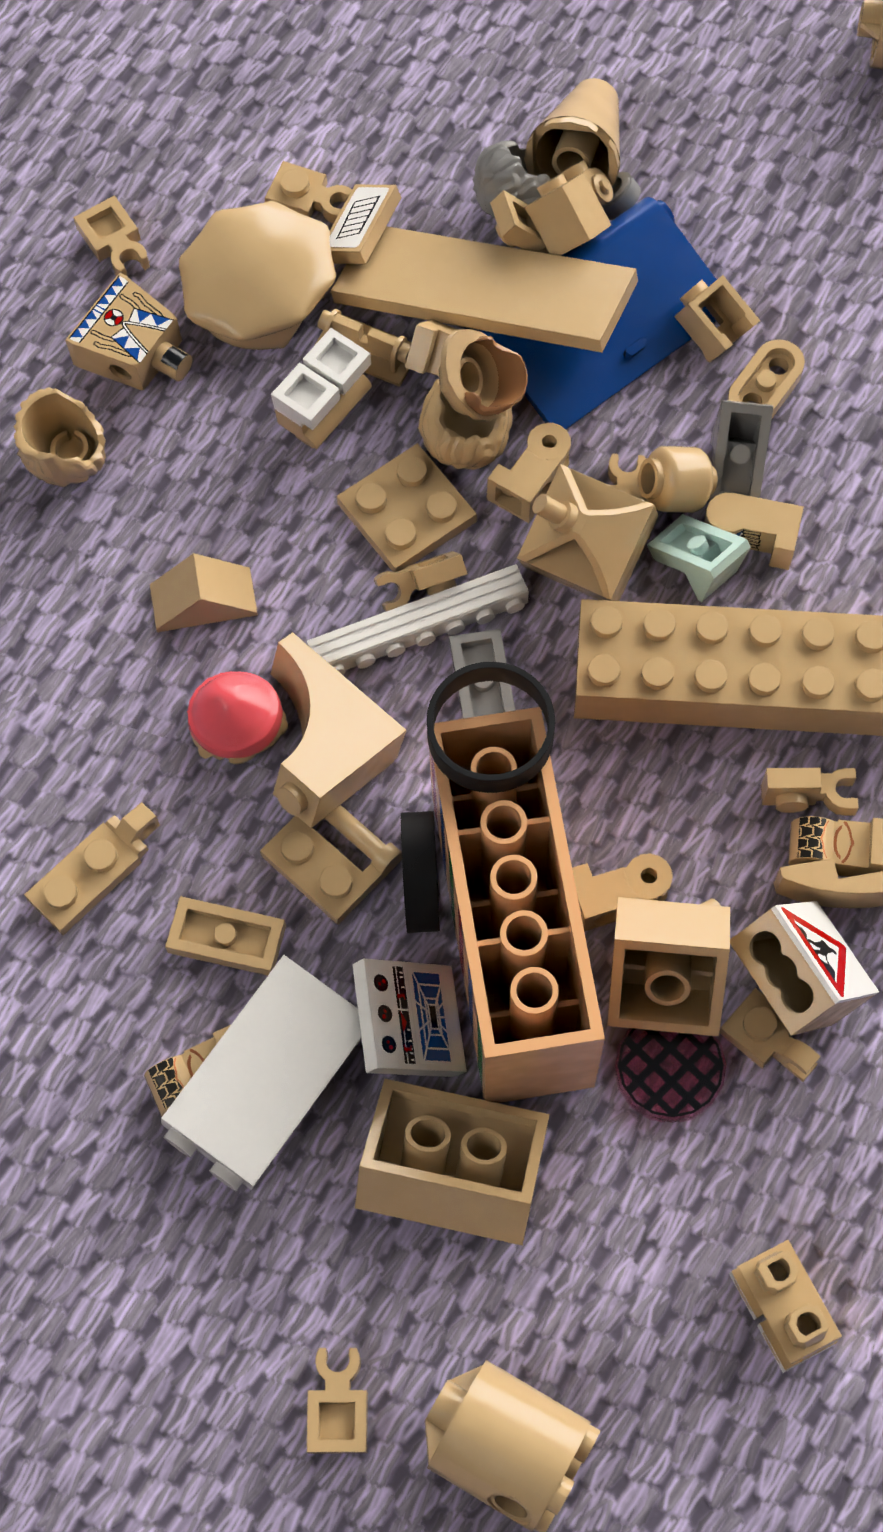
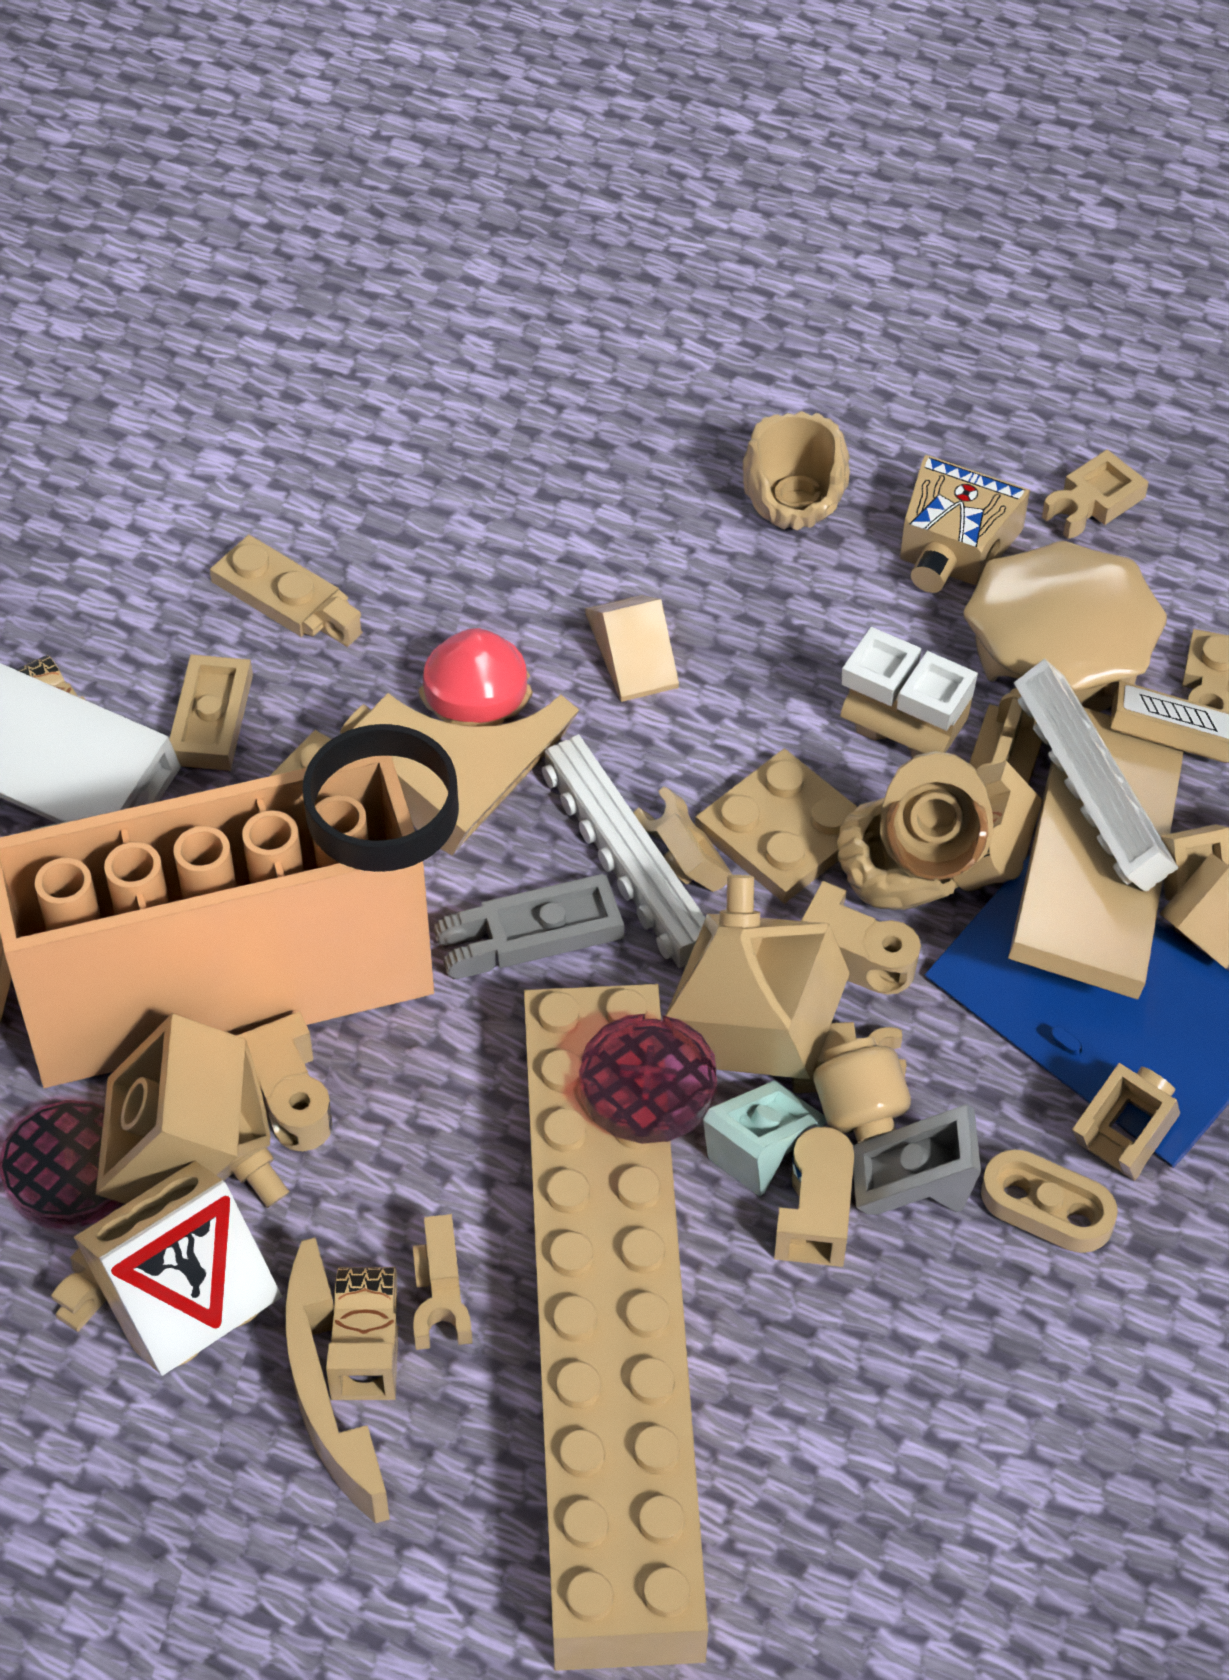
camera: 80 degrees right, 15 degrees down
none -> clear pink tile [579,1014,717,1144]
none -> white piece [1014,658,1178,892]

